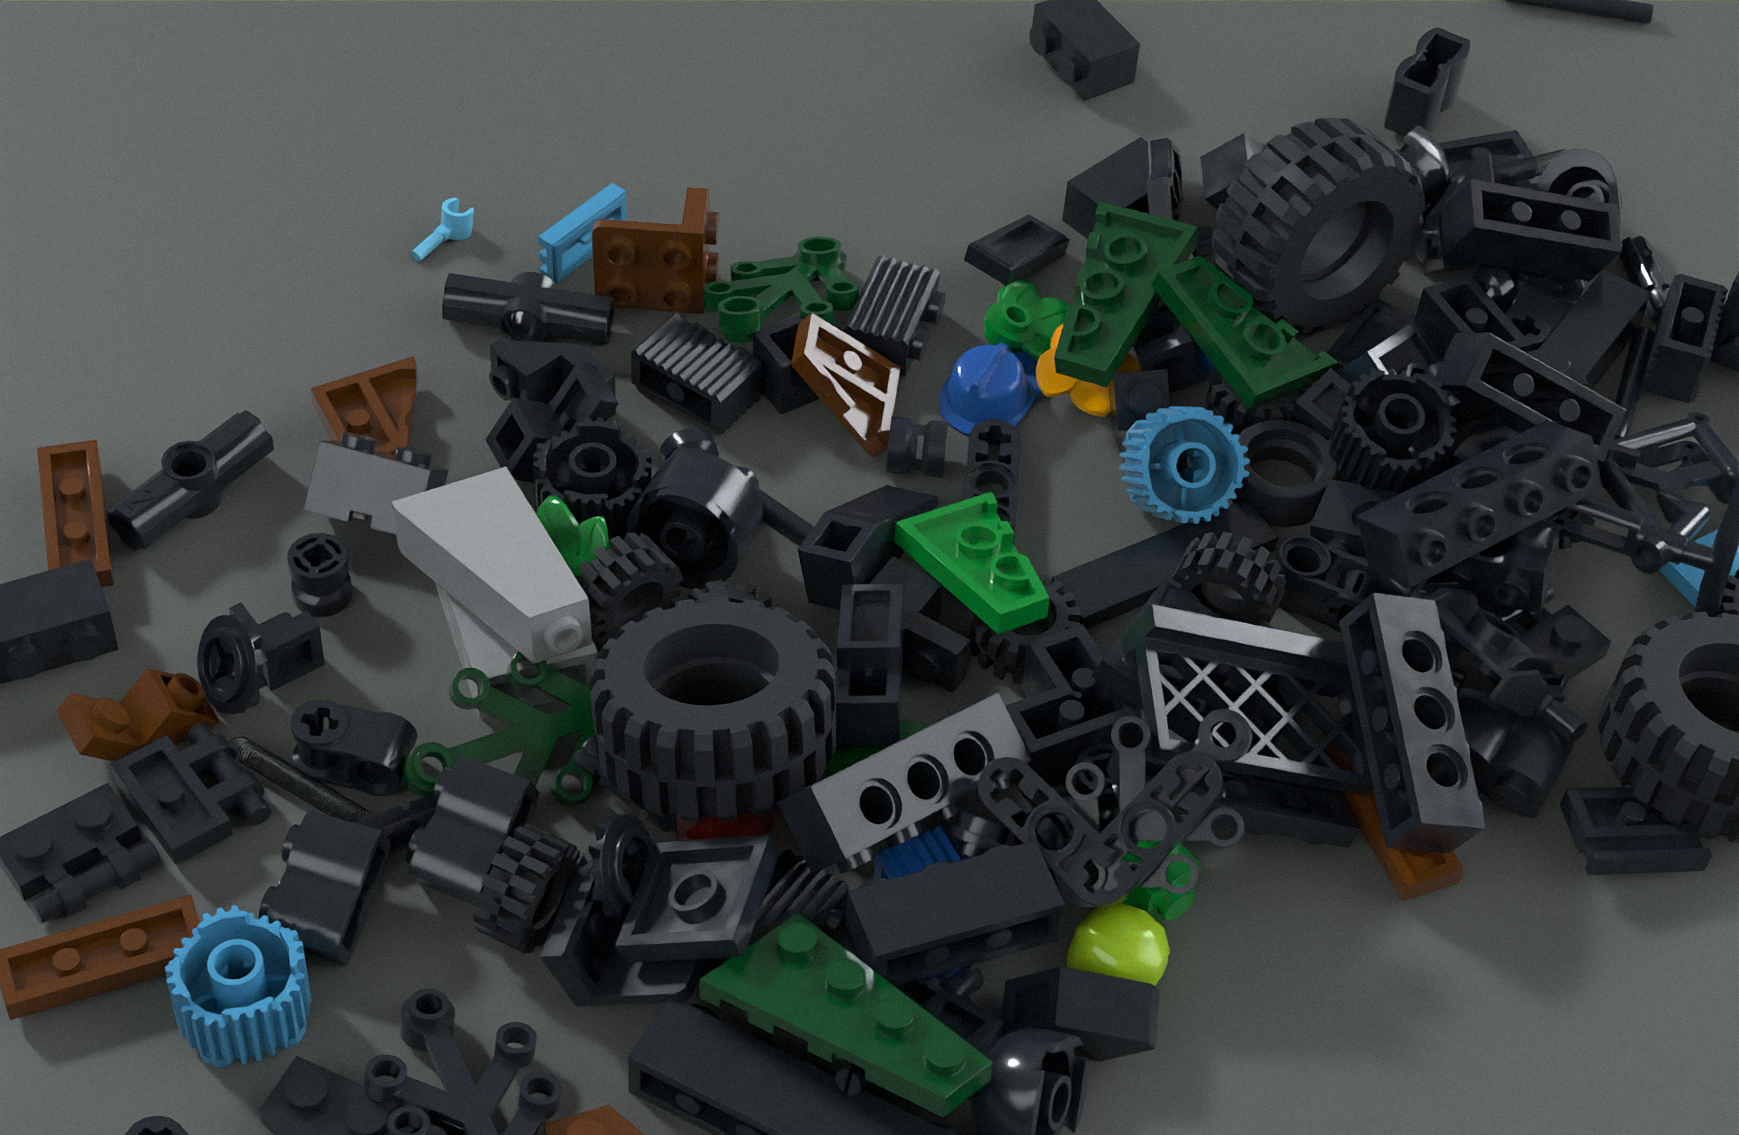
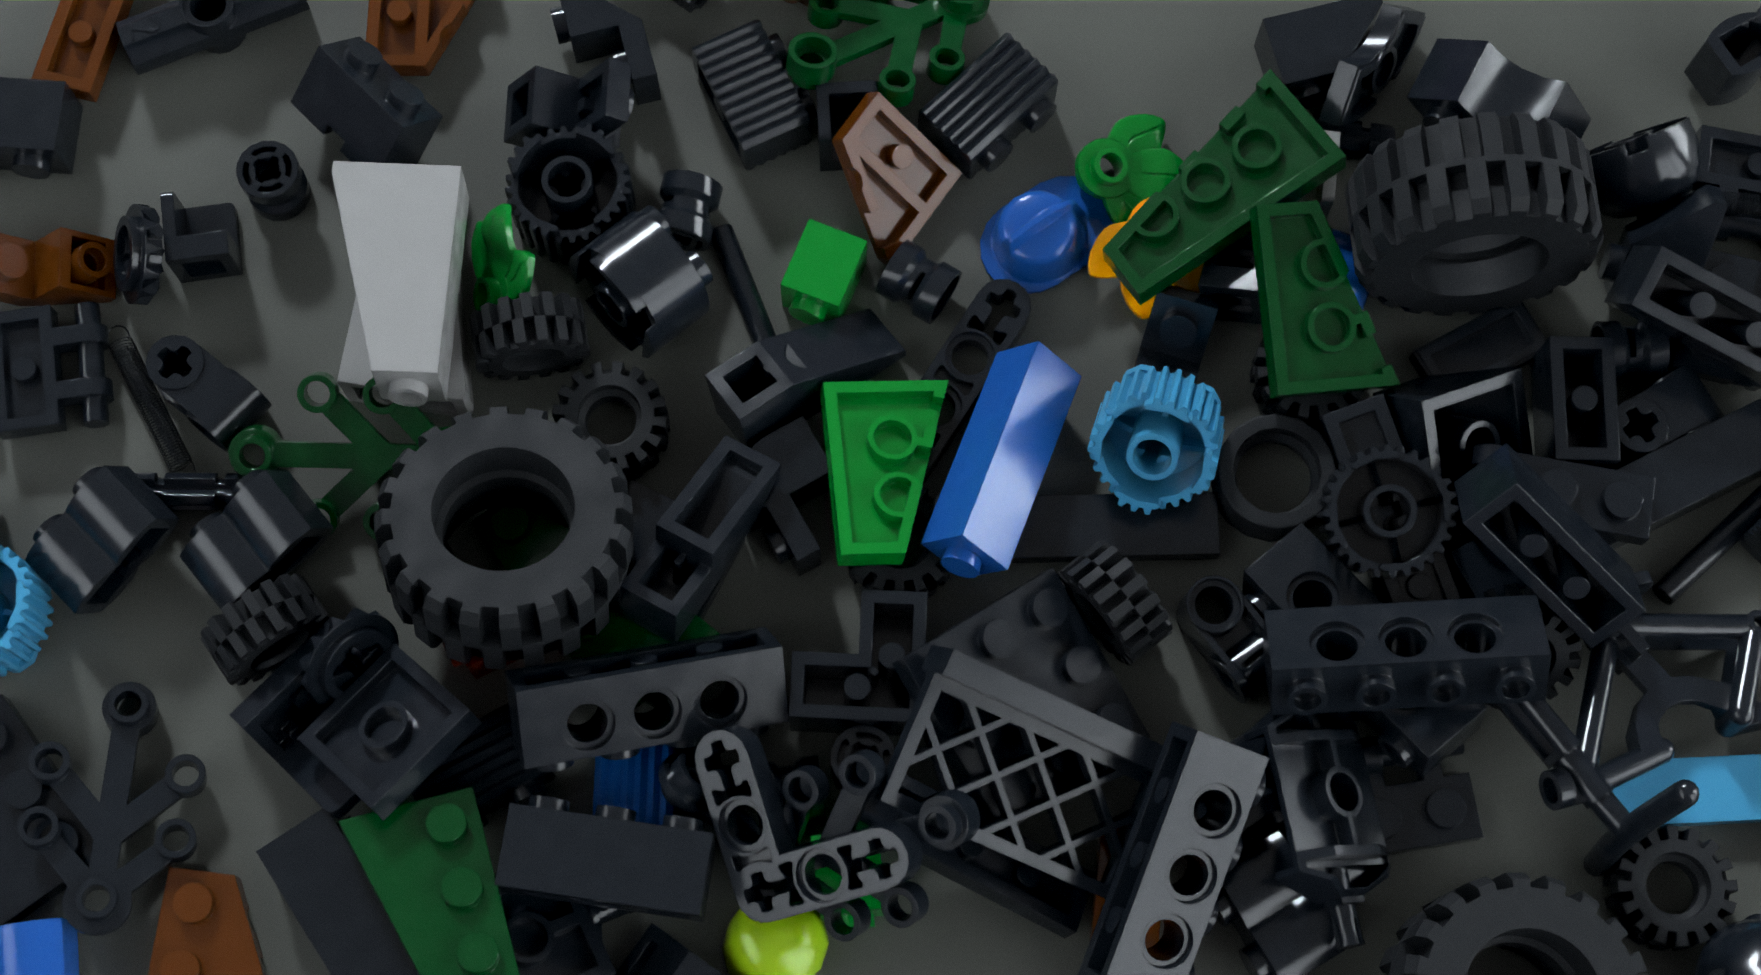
camera: 30 degrees right, 25 degrees up
black tile [964,214,1070,286] -> none
none -> green brick [780,219,867,325]
none -> blue brick [920,341,1082,578]

